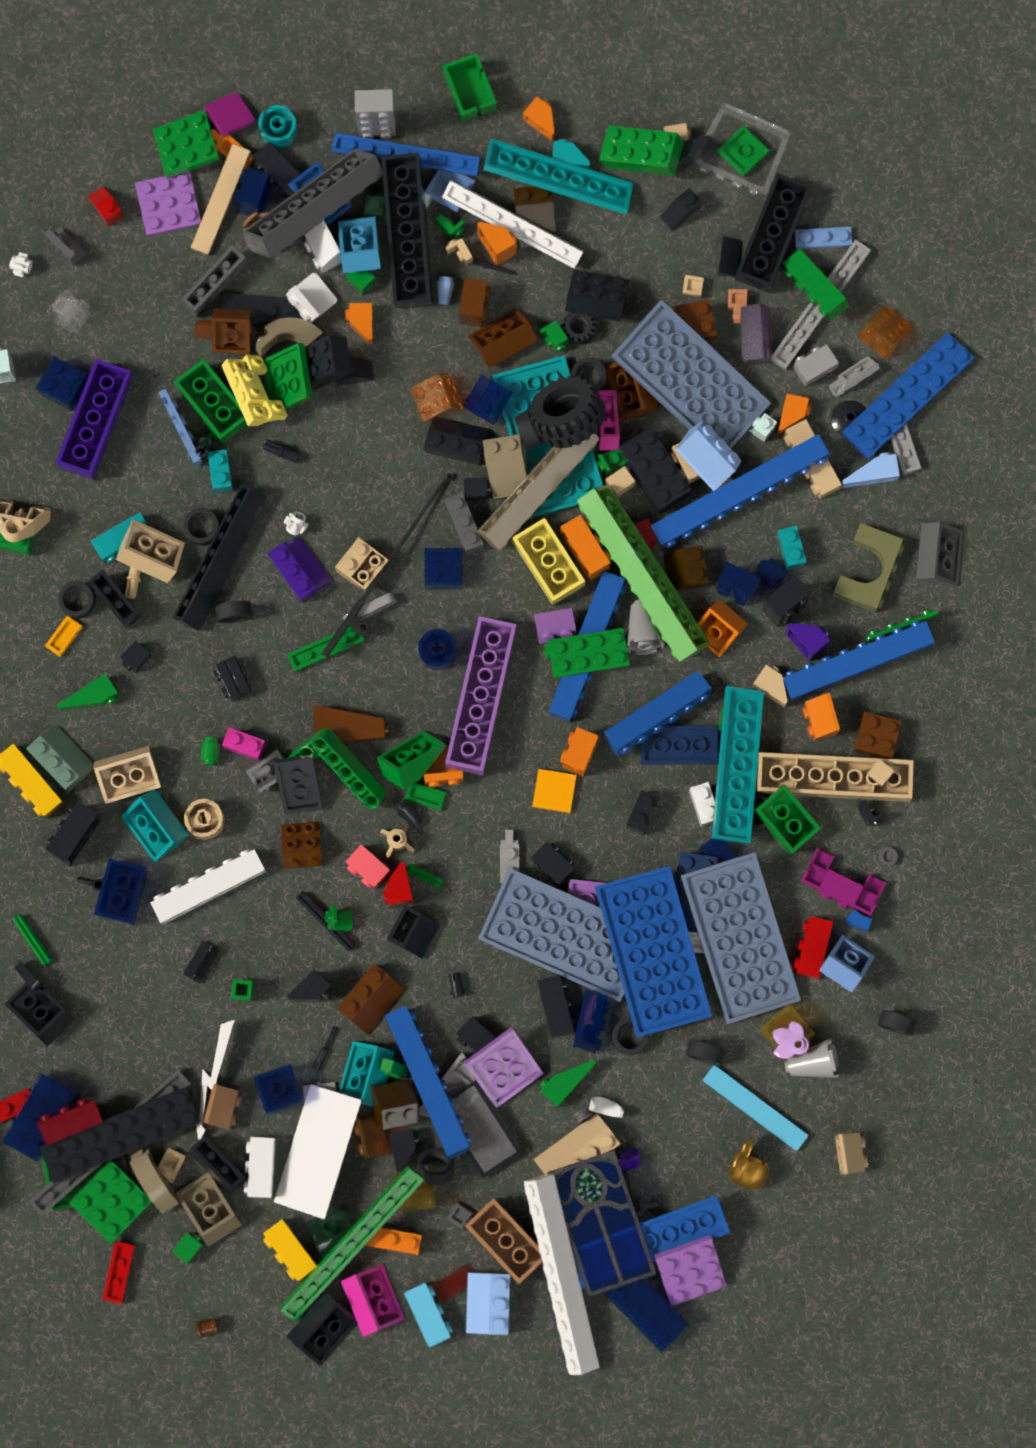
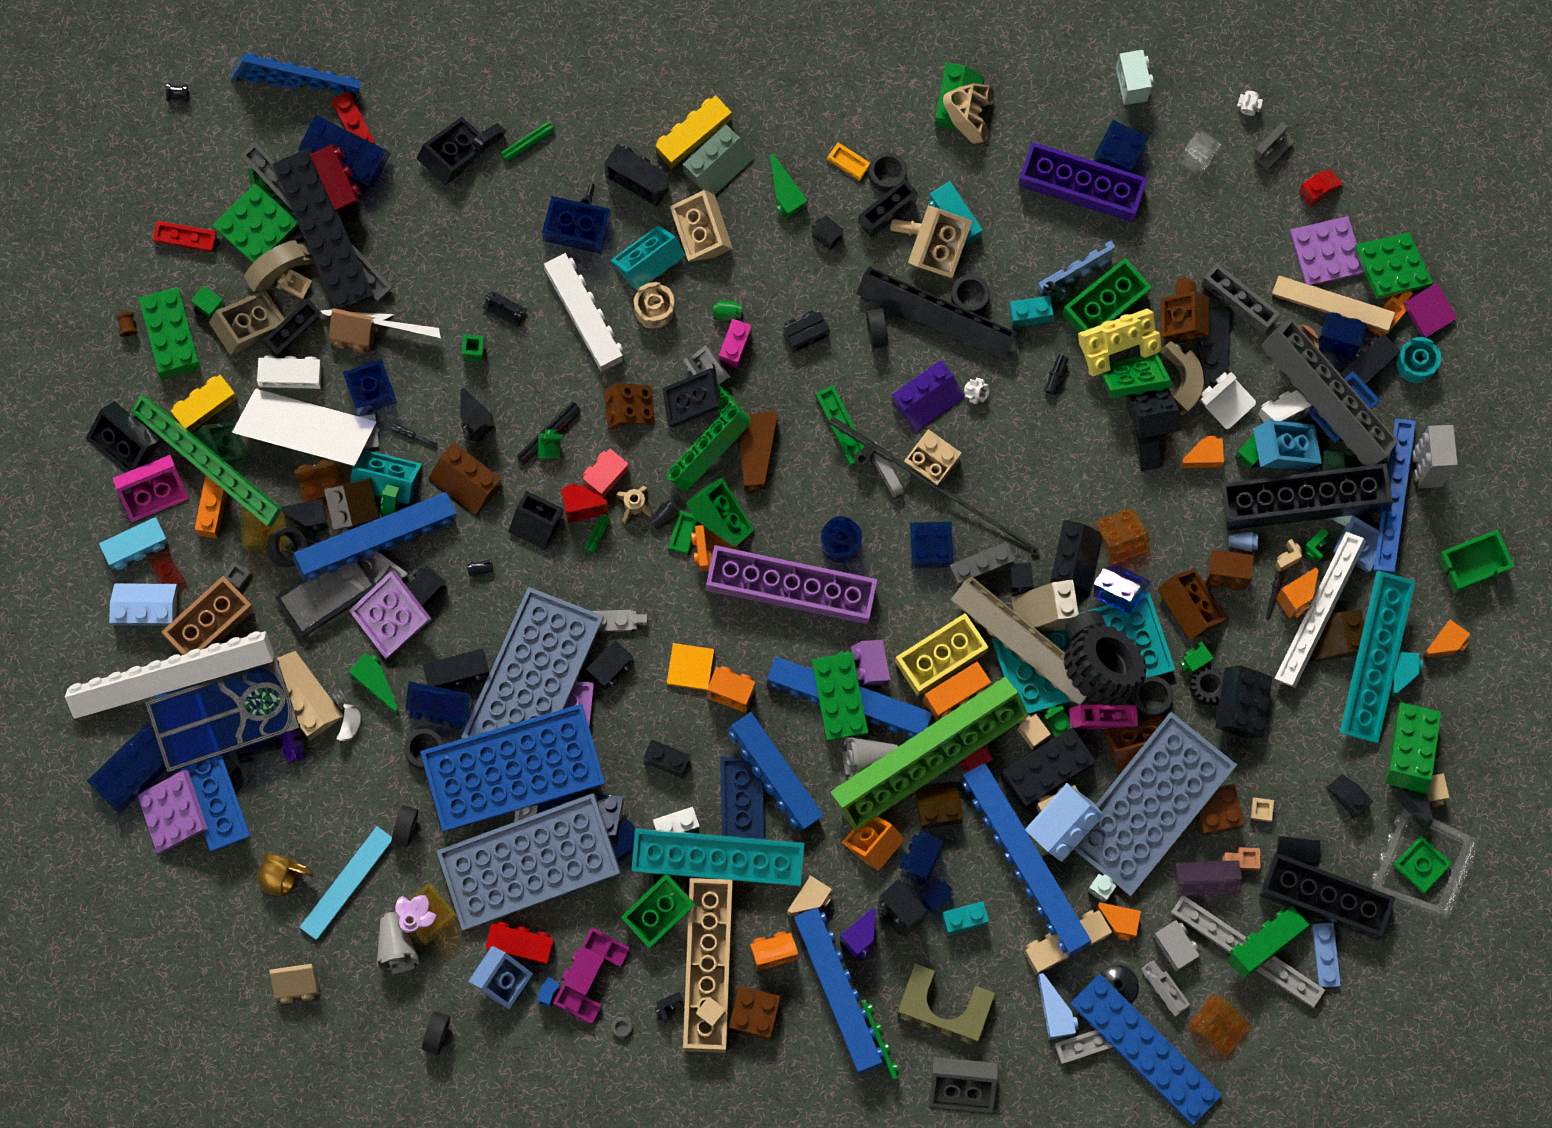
camera: 85 degrees right, 5 degrees down
none -> green brick [138,287,201,379]

